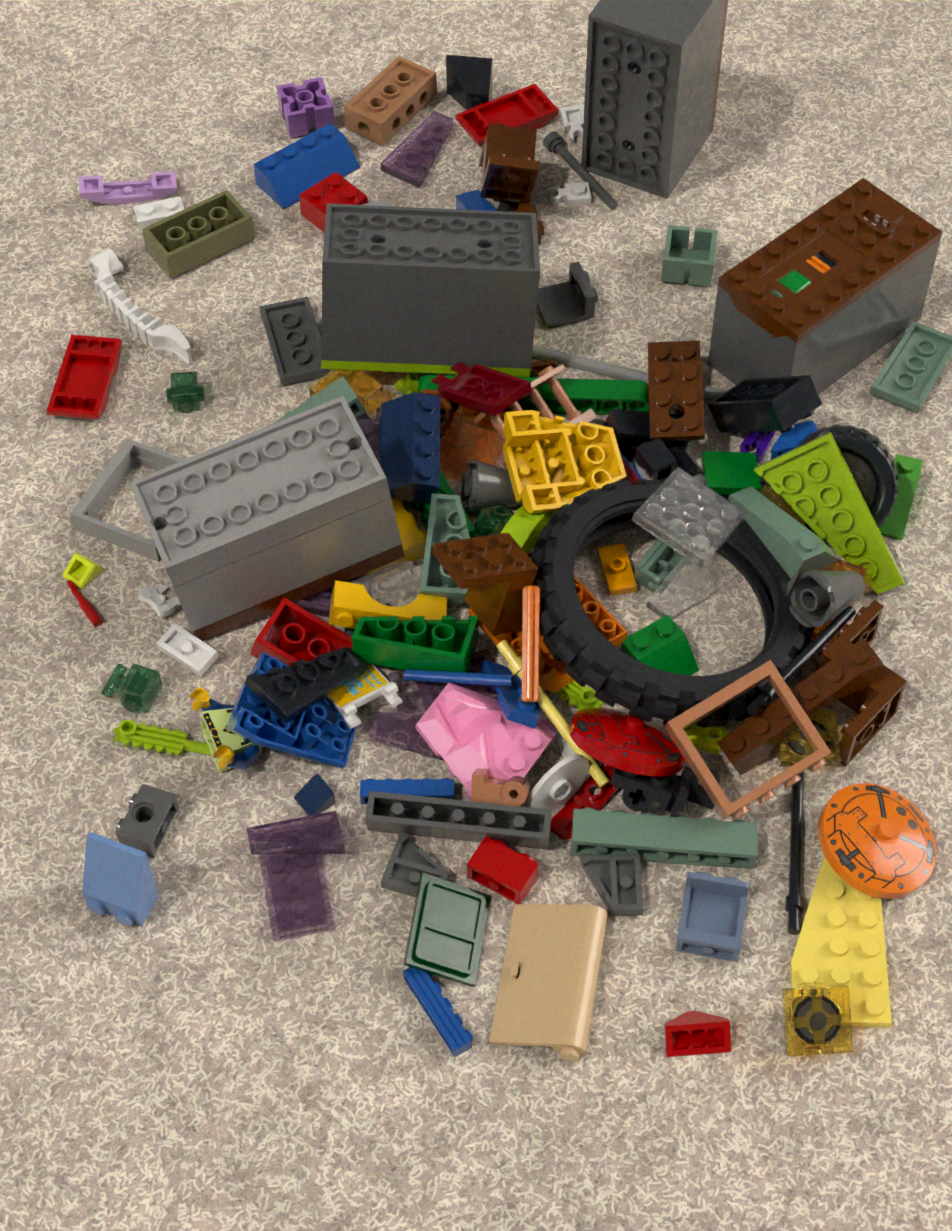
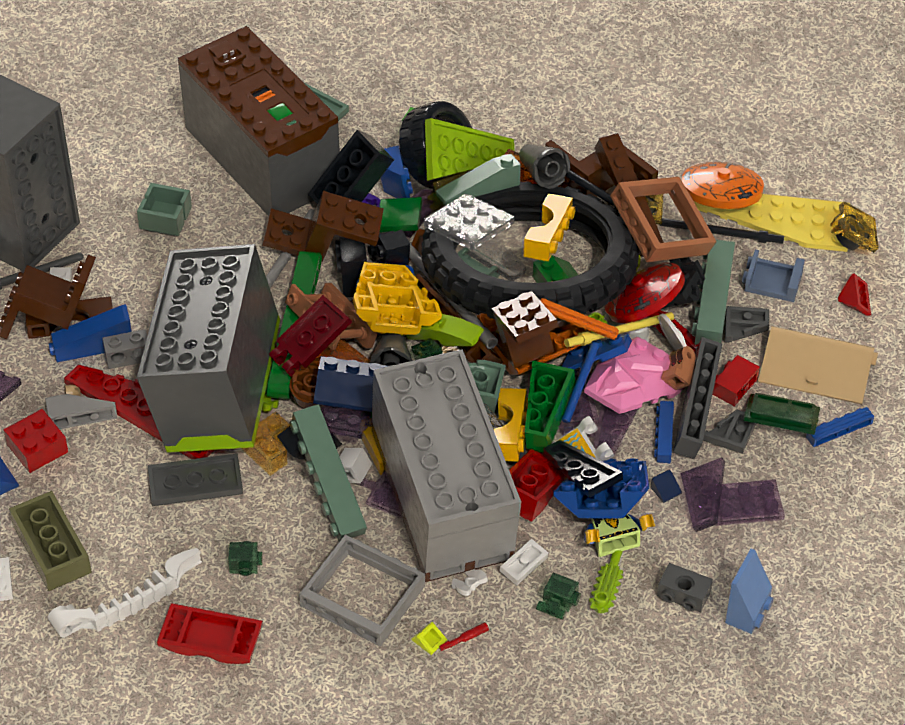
camera: 85 degrees left, 5 degrees down
none -> yellow arch [524,194,575,261]

